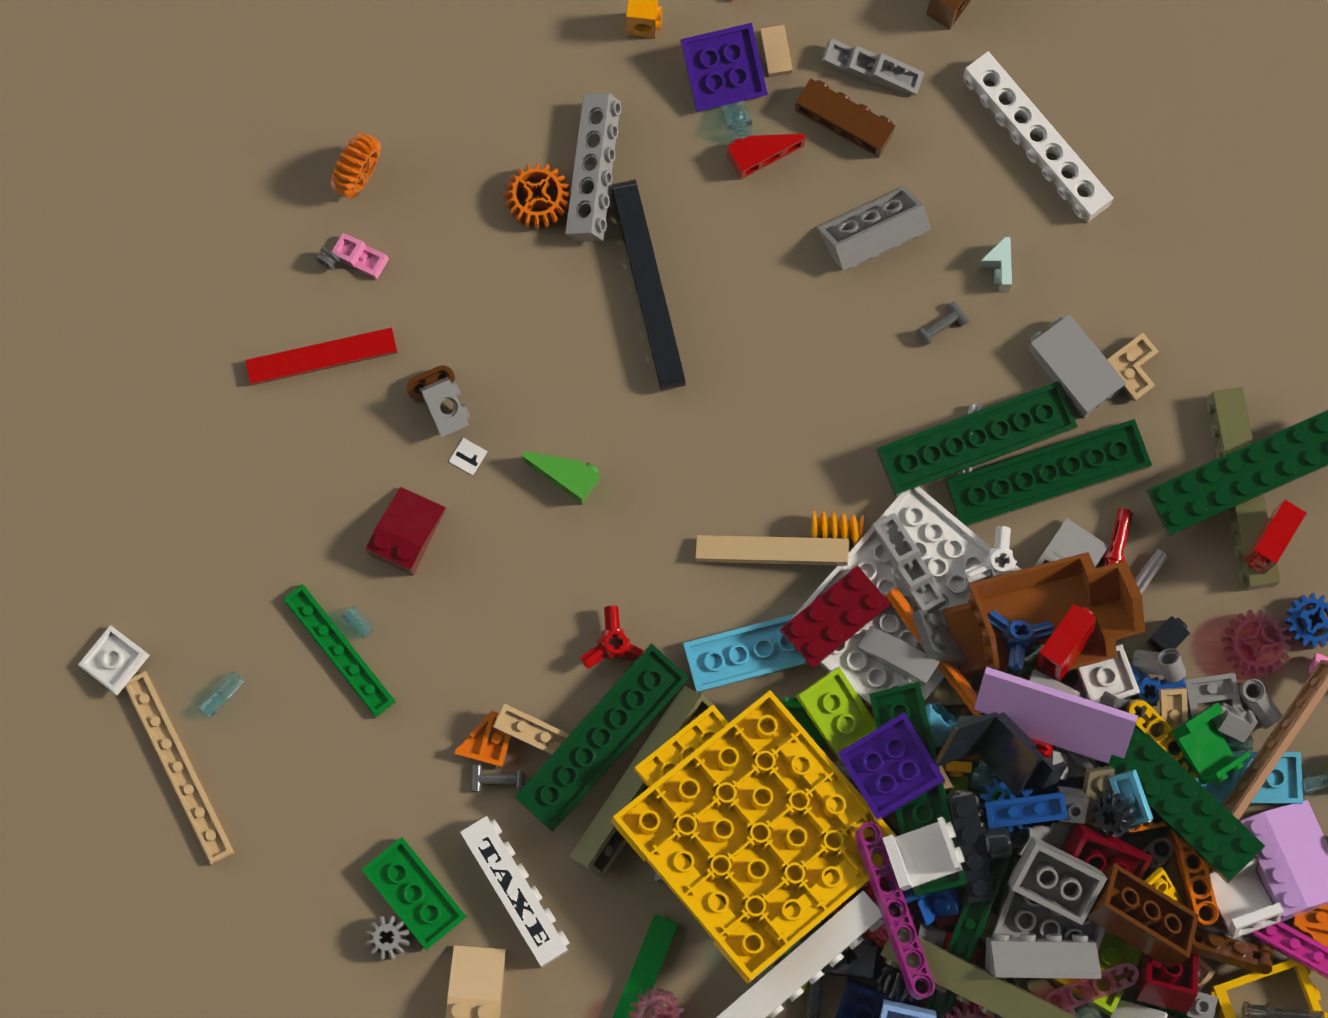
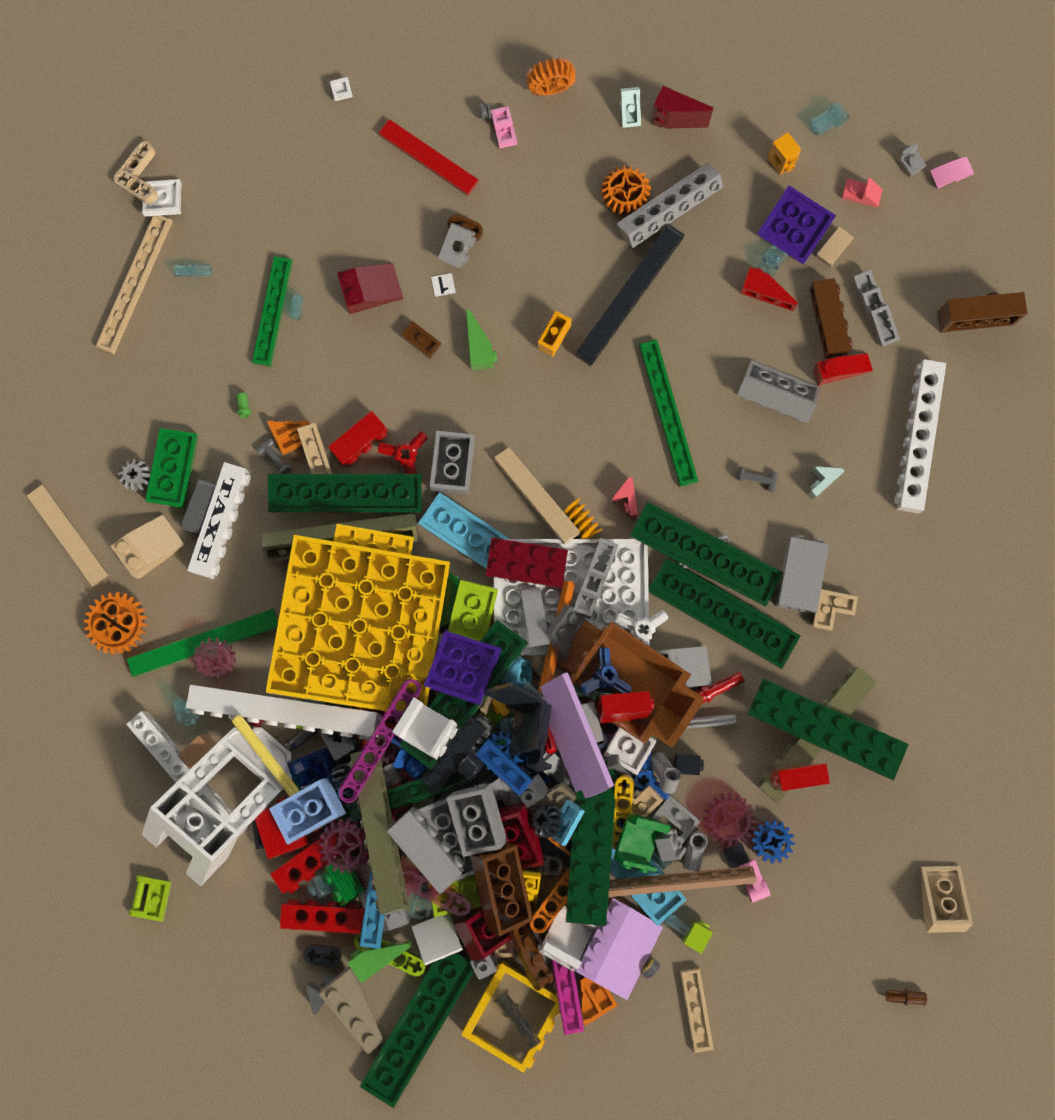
camera: 55 degrees right, 5 degrees up
none -> tan beam [114,141,158,204]
none -> dark grey beam [181,478,217,535]
none -> bright green pin [235,393,252,418]
none -> red brick [328,411,388,467]
none -> white plate [330,77,353,101]
none -> reddish brown plate [401,321,442,359]
none -> light grey brick [430,431,475,495]
none -> light orange brick [538,311,572,357]
none -> coral slope [611,477,638,519]
none -> light aqua slope [620,87,641,128]
none -> green tile [639,339,699,487]
none -> dark red slope [651,86,714,129]
none -> black tile [723,843,749,868]
none -> red slope [813,353,873,386]

